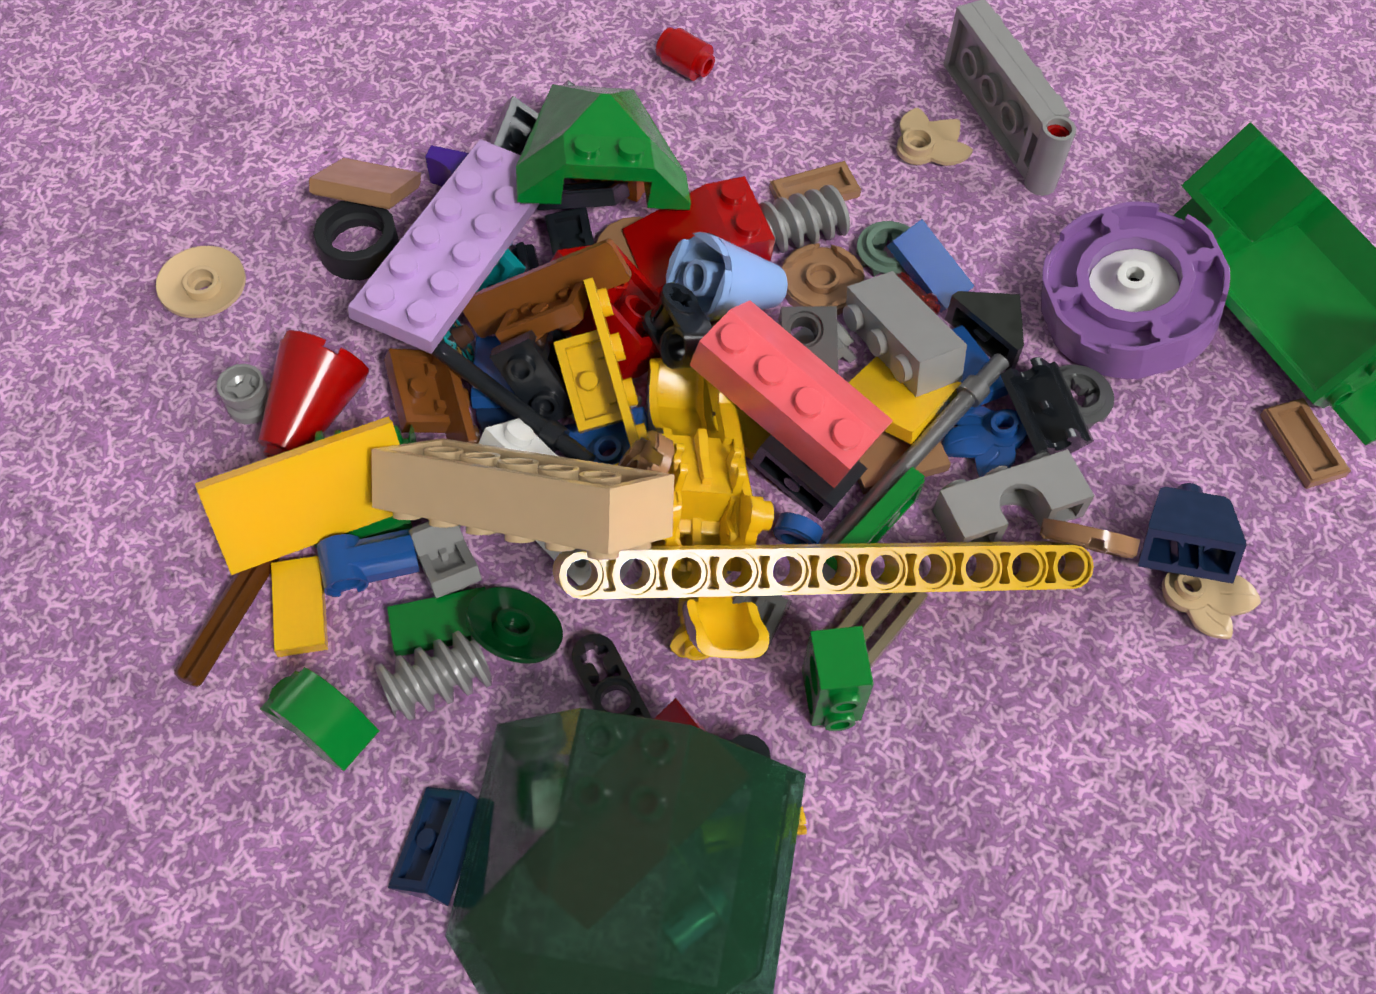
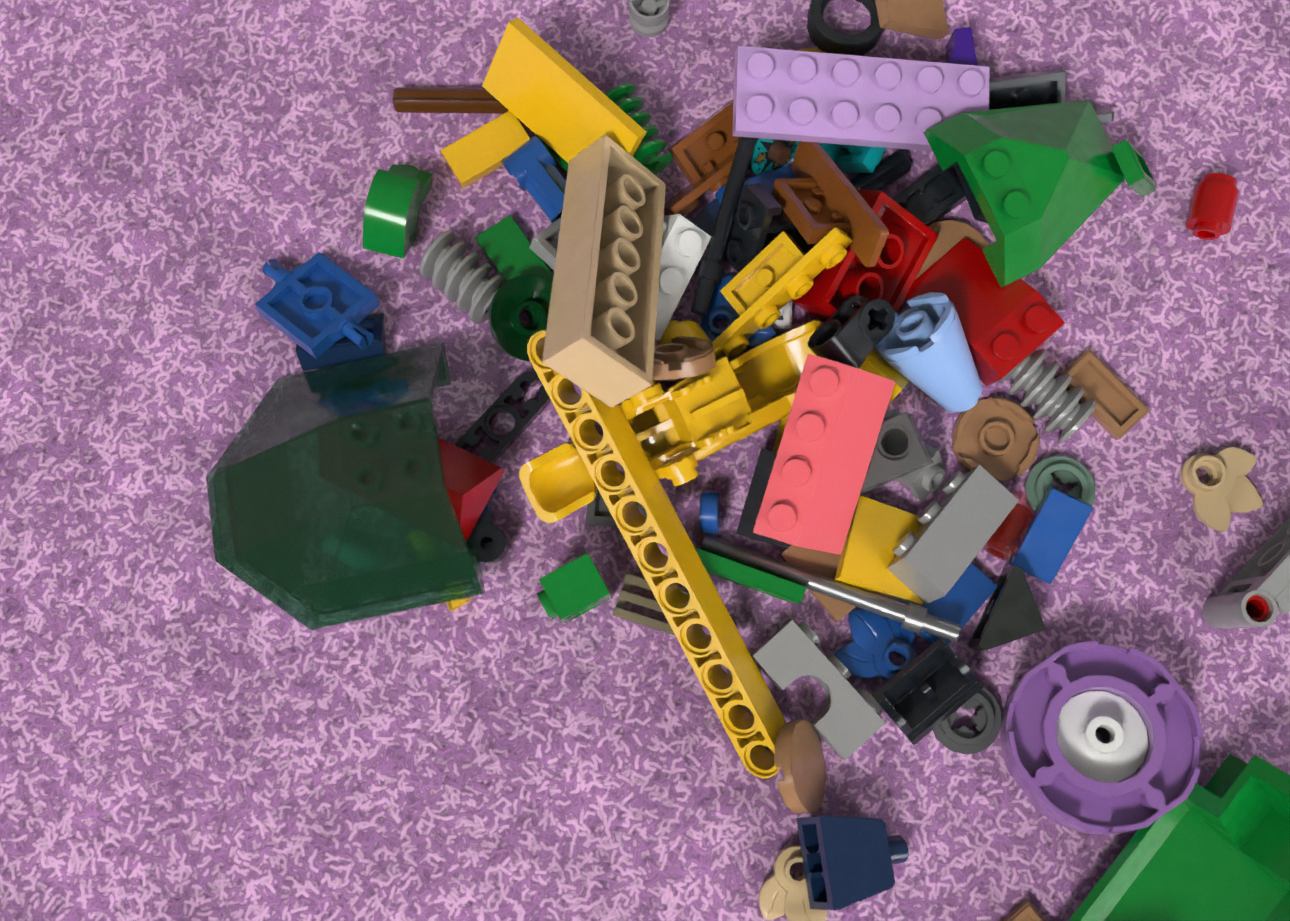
camera: 70 degrees right, 20 degrees up
red cone [258,330,369,458] -> none
none -> blue plate [255,252,380,359]
none -> green tile [1111,140,1157,197]

